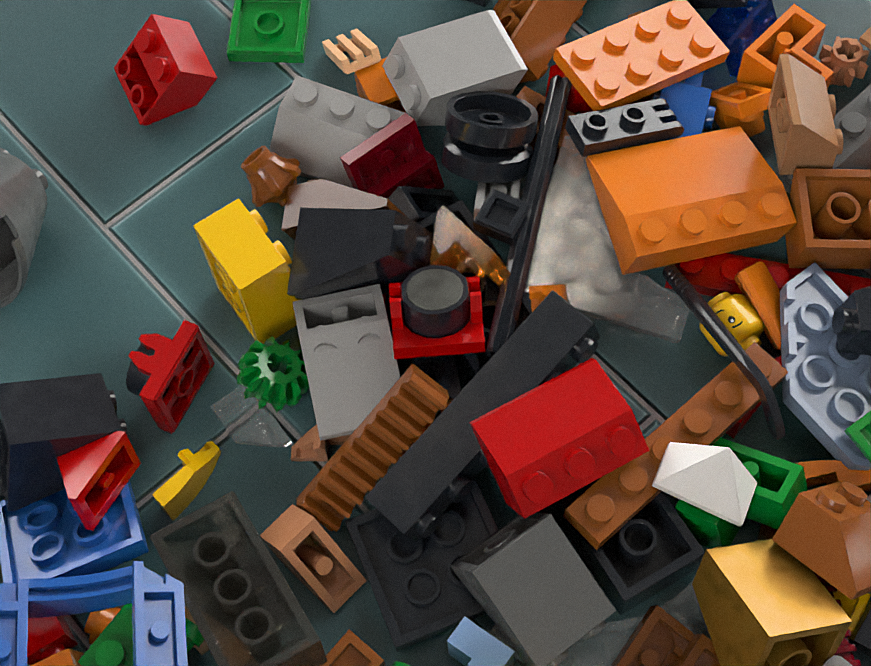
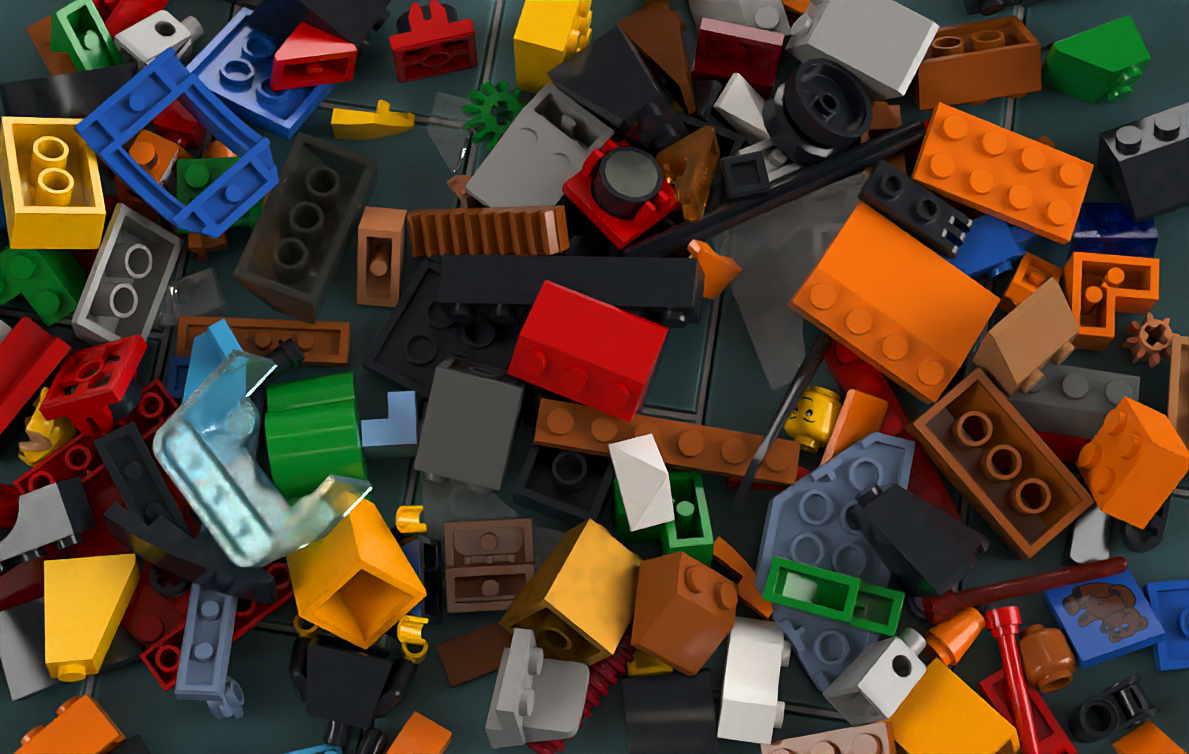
camera: 45 degrees right, 10 degrees up
none -> white slope [713,73,770,146]

